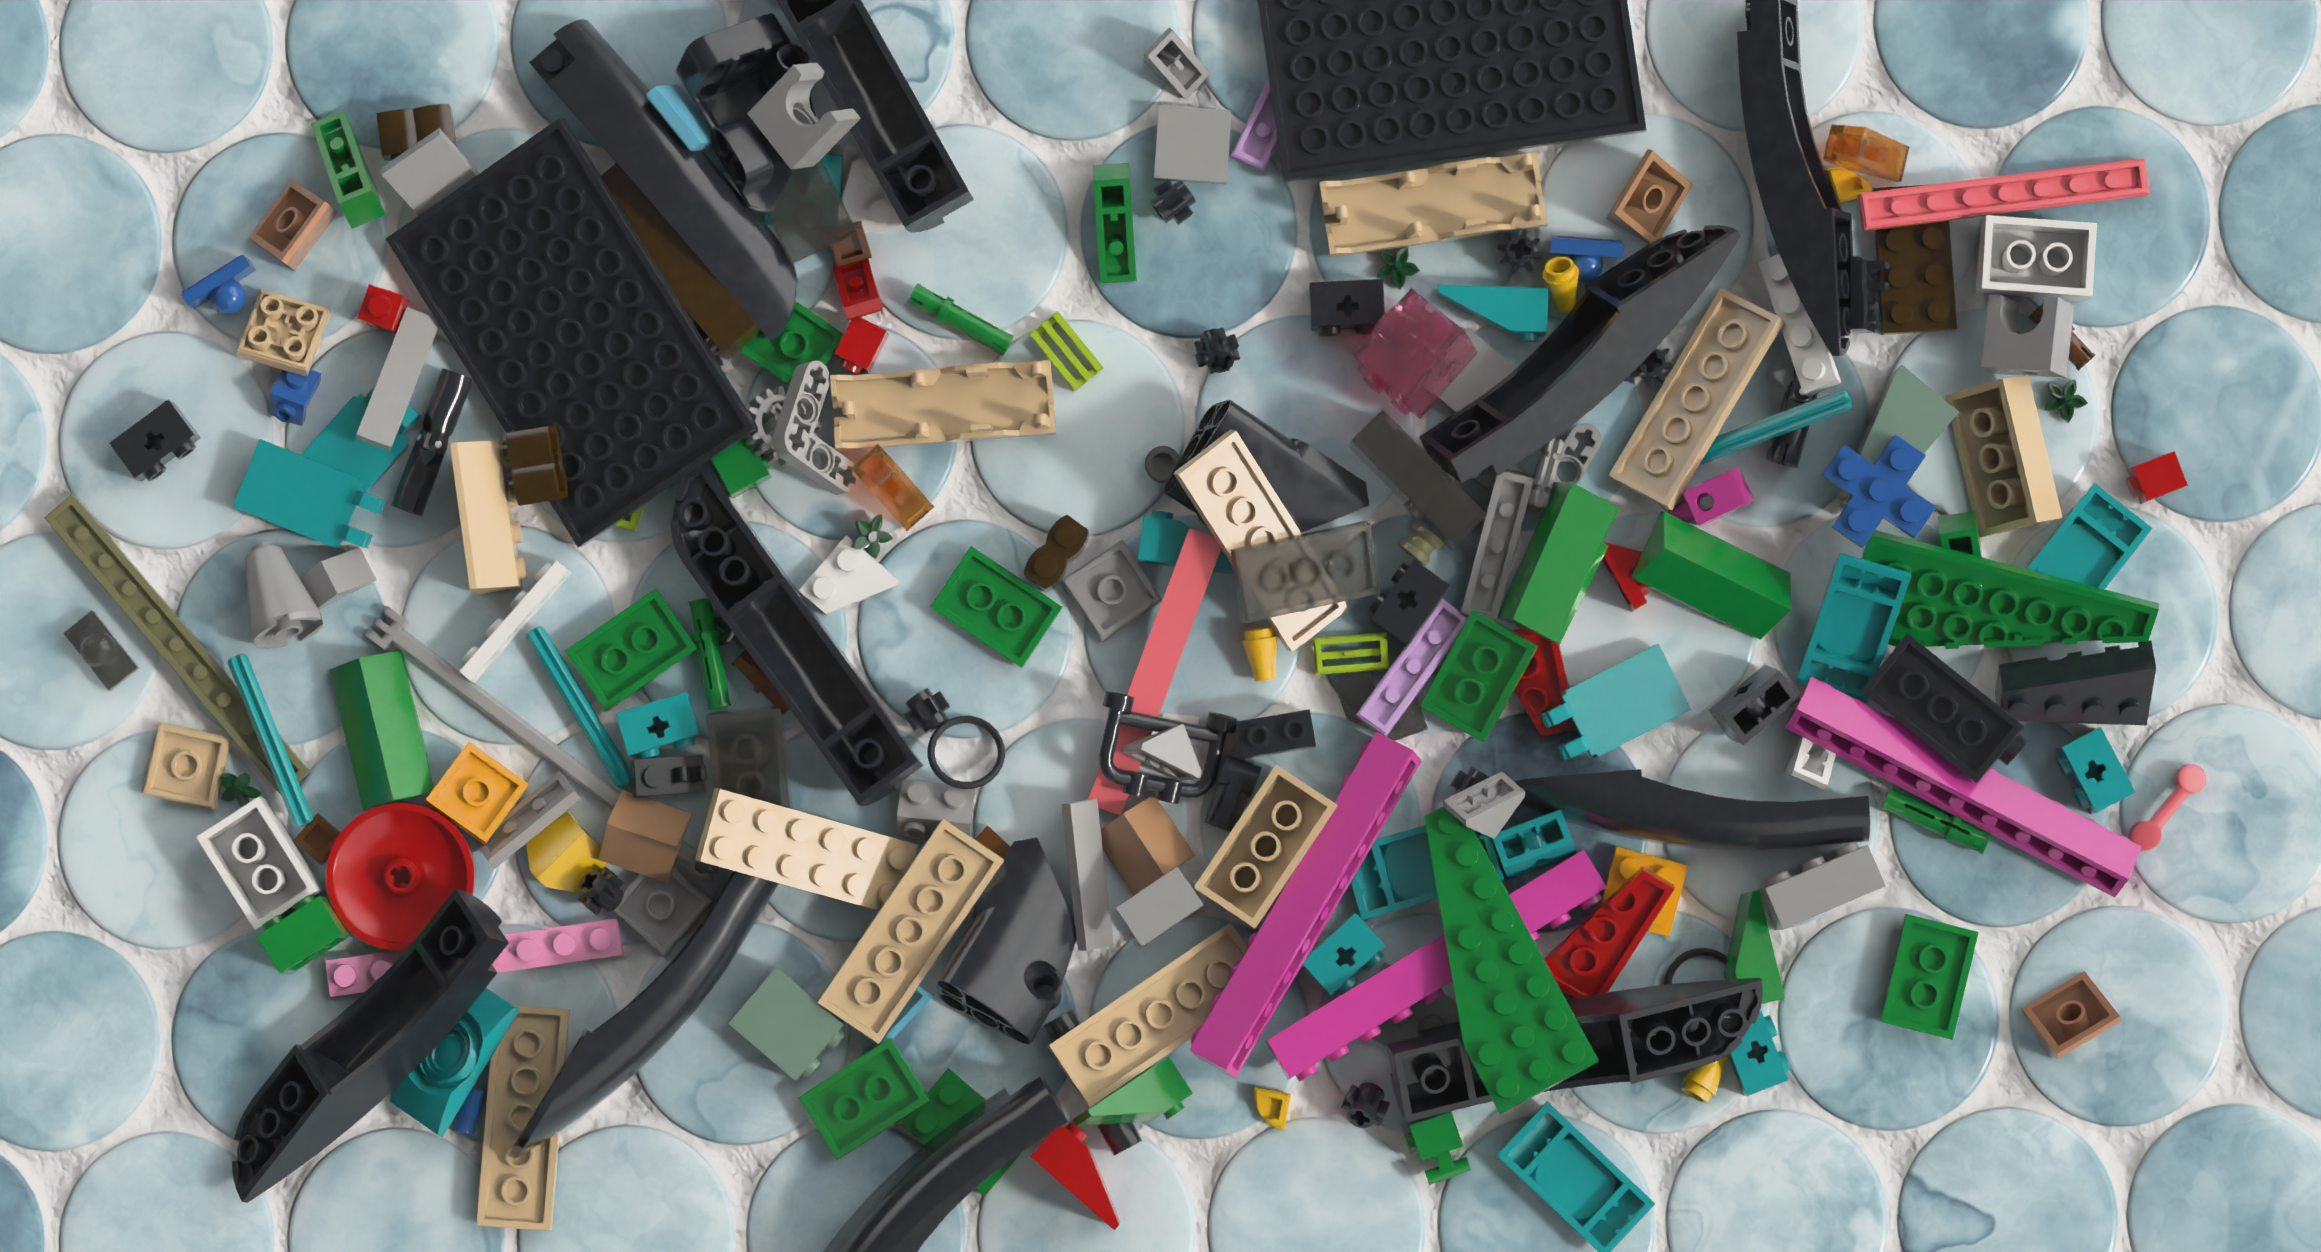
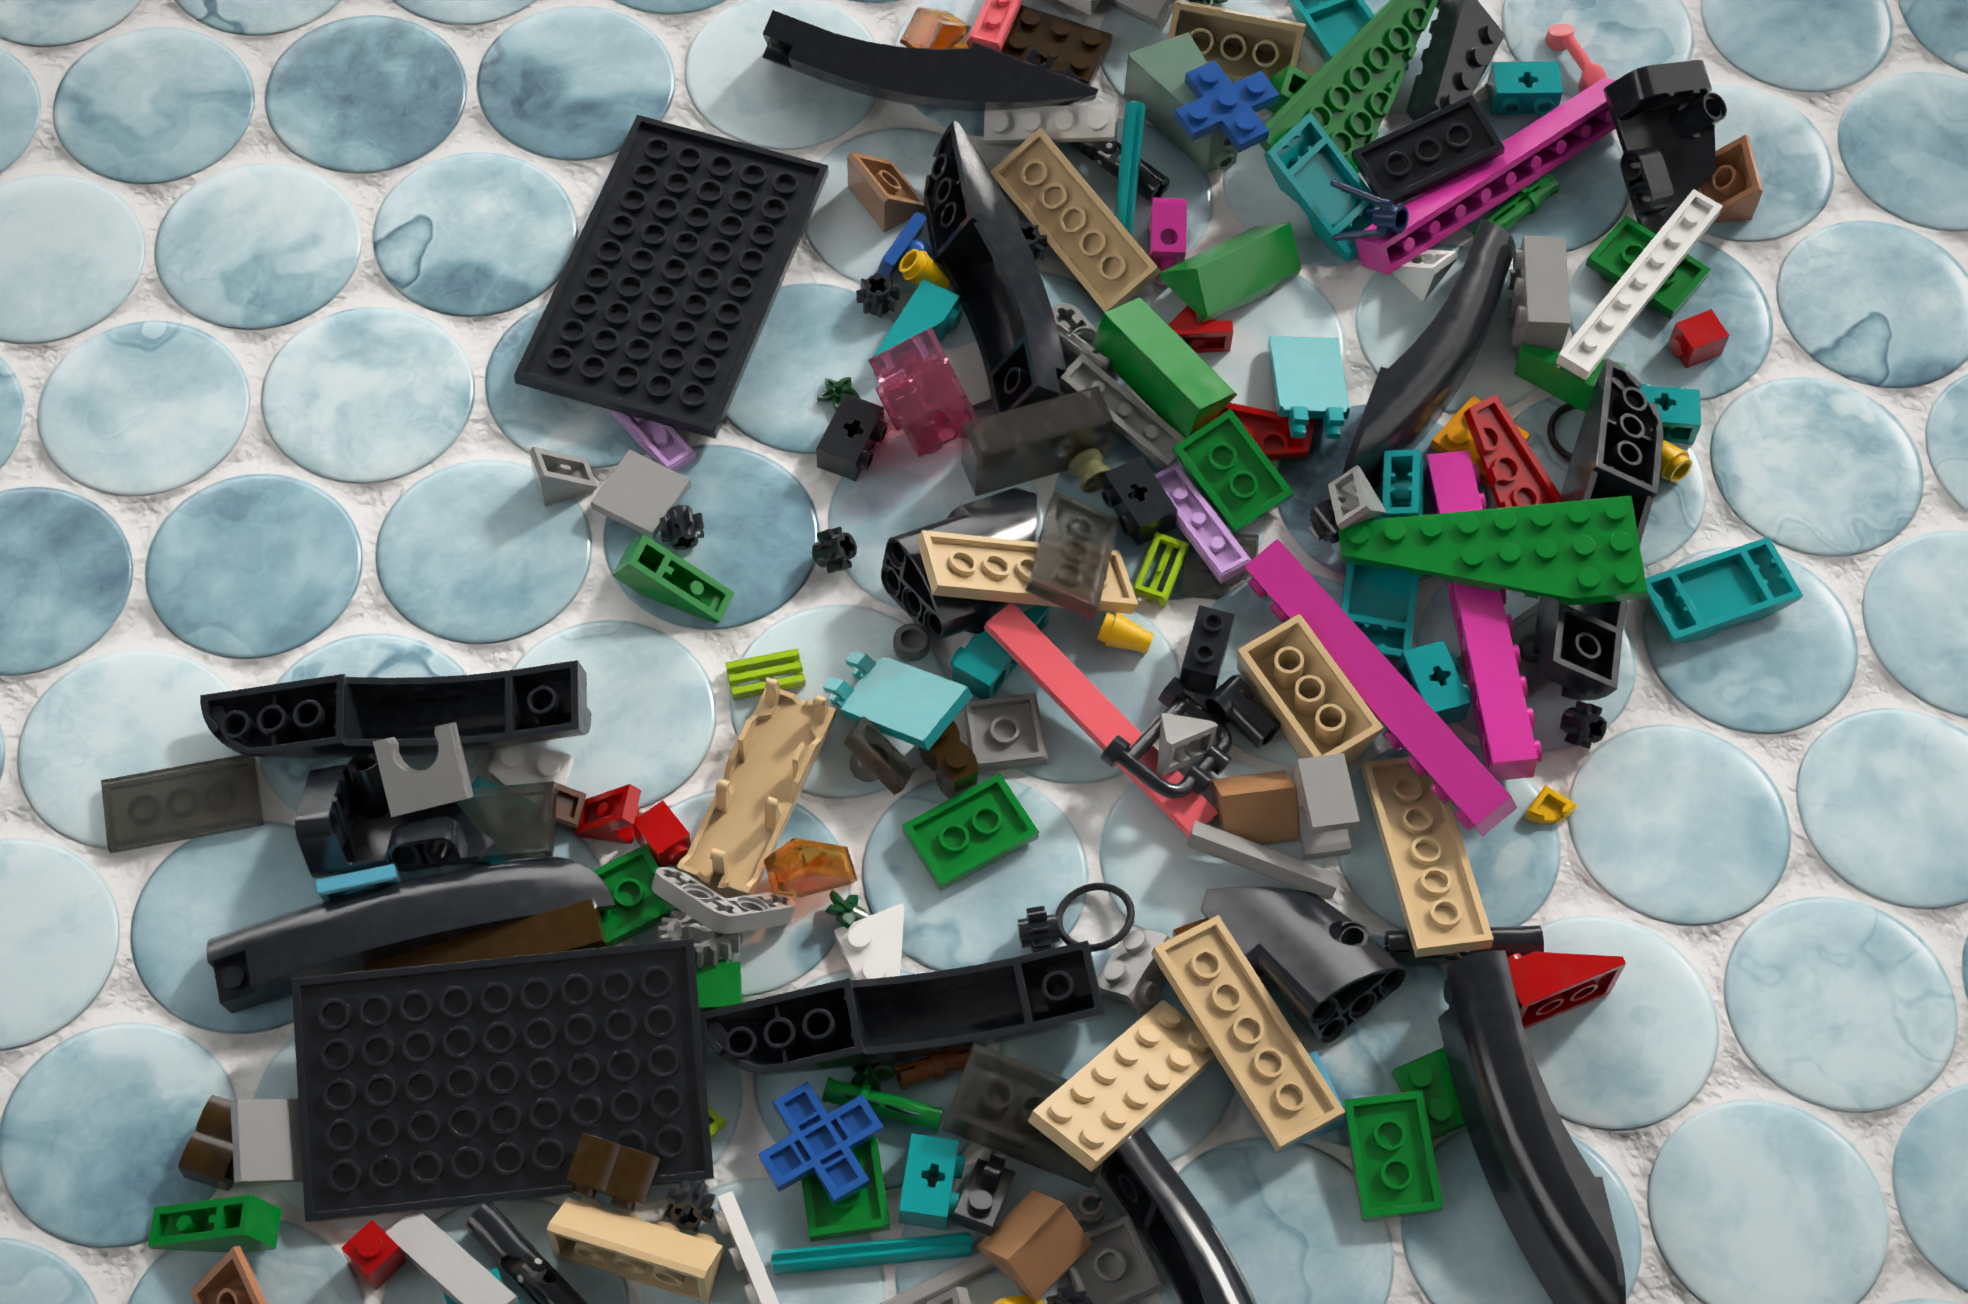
camera: 75 degrees left, 25 degrees down
sand green panel [728,967,846,1081] -> none
green pin [907,283,1014,356] -> none
slope [1072,1056,1193,1126] -> none
tan piece [1319,152,1548,258] -> none
green brick [1404,1111,1471,1185] -> none
black brick [1708,665,1800,745] -> none
none -> black gear [664,1178,716,1232]
none -> blue plate [758,1081,883,1206]
none -> tile [823,650,973,750]
none -> clear smoke tile [843,716,915,796]
none -> dark blue plant [1330,180,1409,241]
none -> white plate [1556,189,1723,380]
none -> black panel [1603,60,1727,234]
none -> red brick [1668,309,1729,369]

